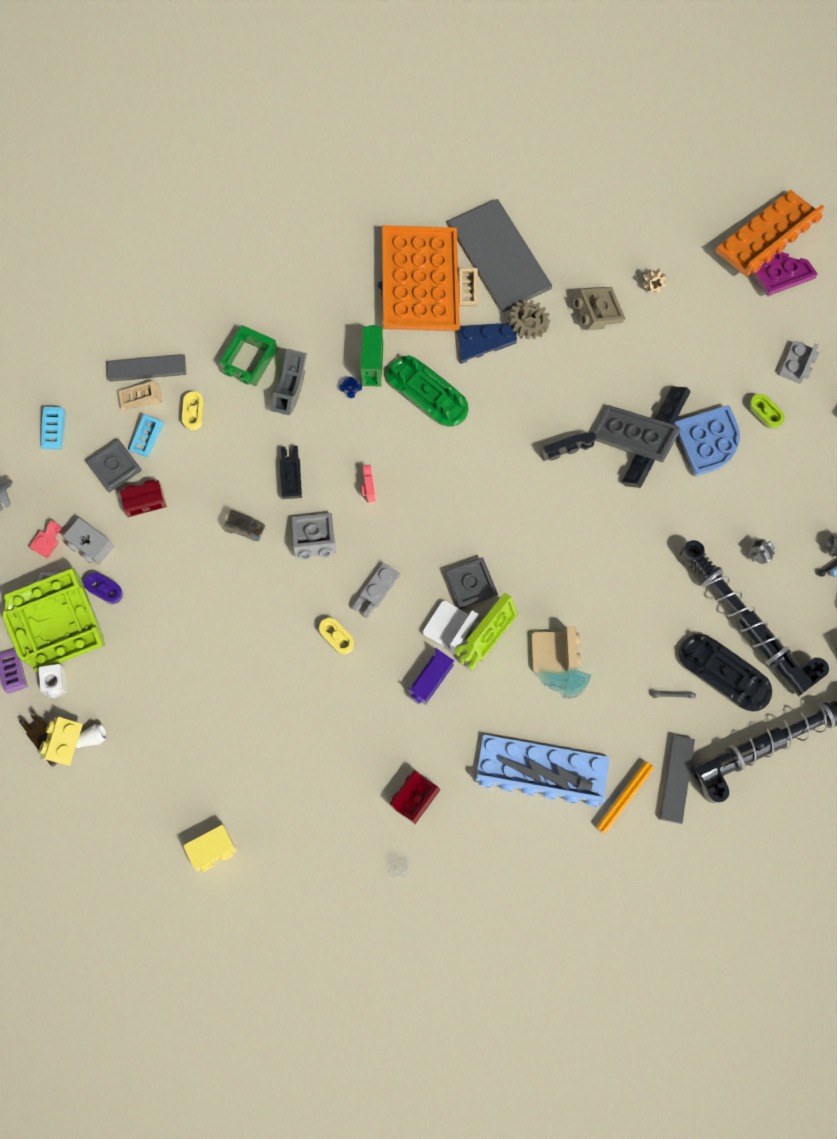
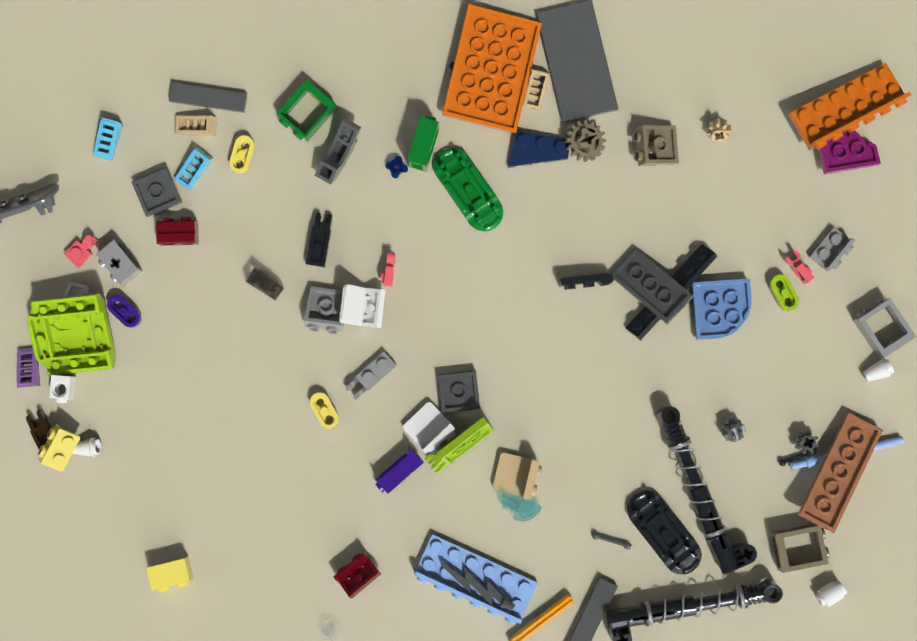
camera: 15 degrees right, 15 degrees up
none -> white bracket [339,284,386,328]
none -> coral plate [784,250,814,284]

